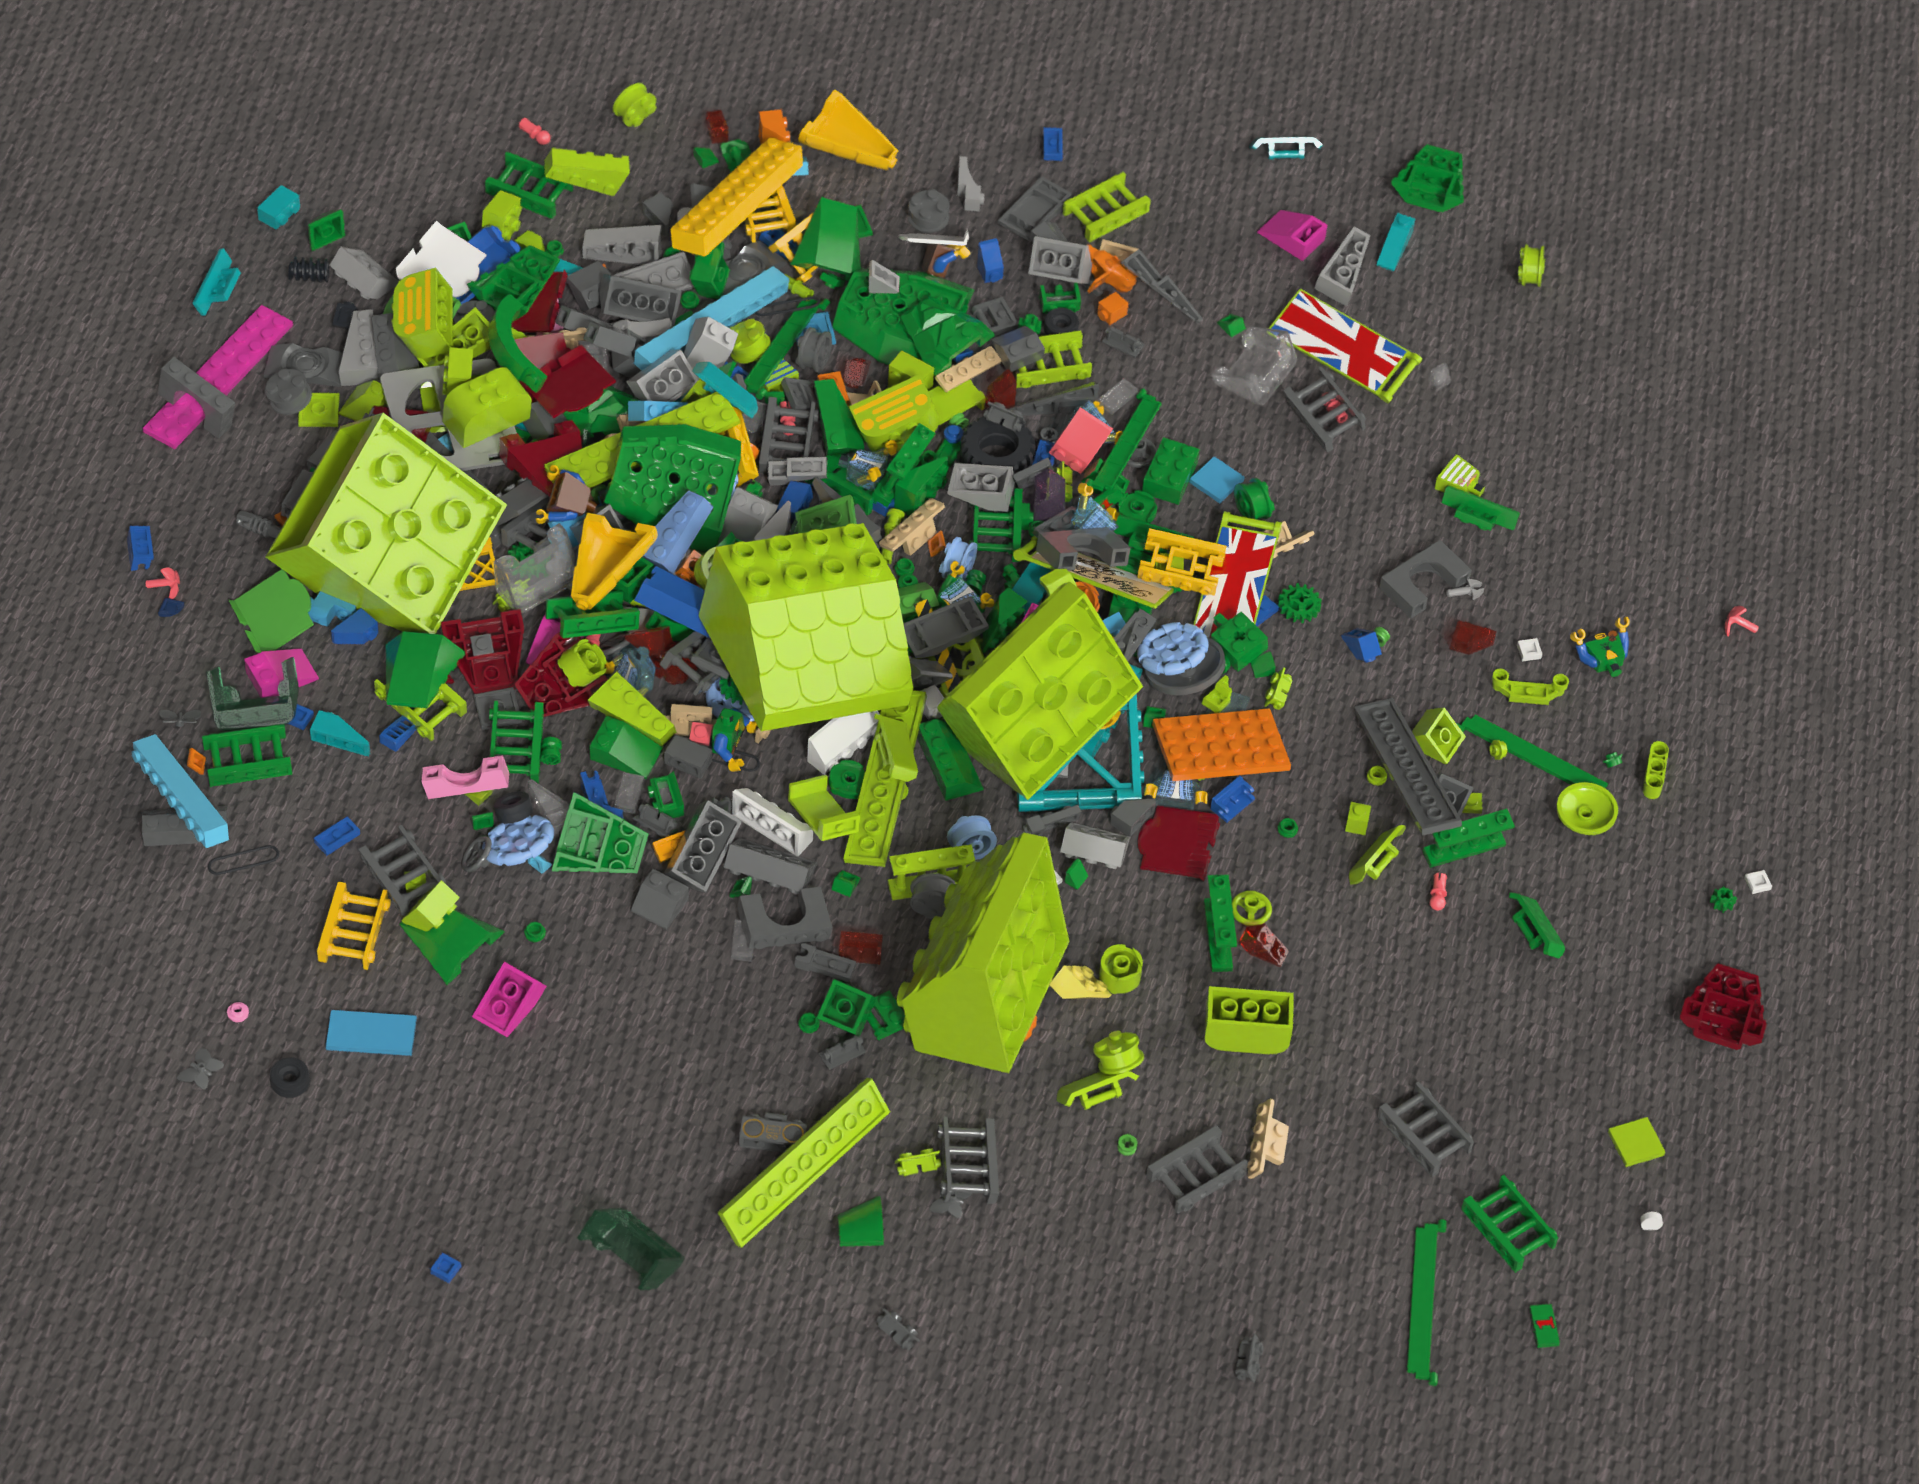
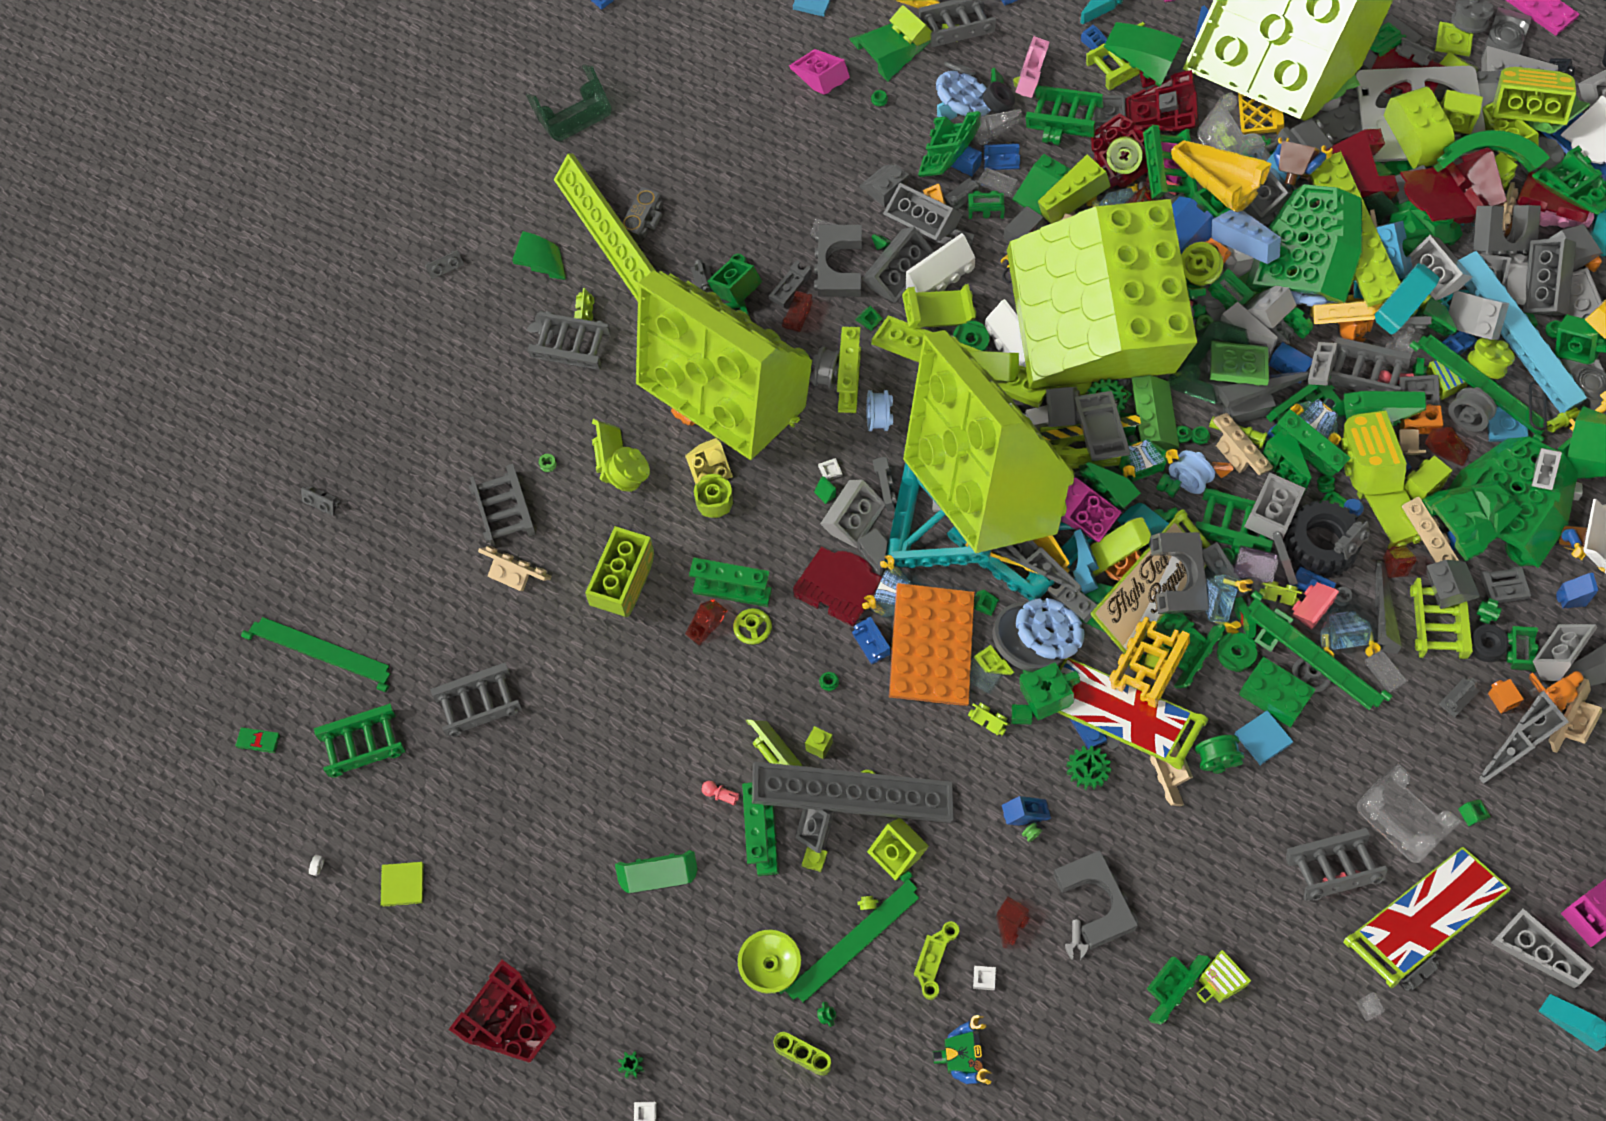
camera: 115 degrees right, 10 degrees up
bright green bush [949,413,969,429] -> none

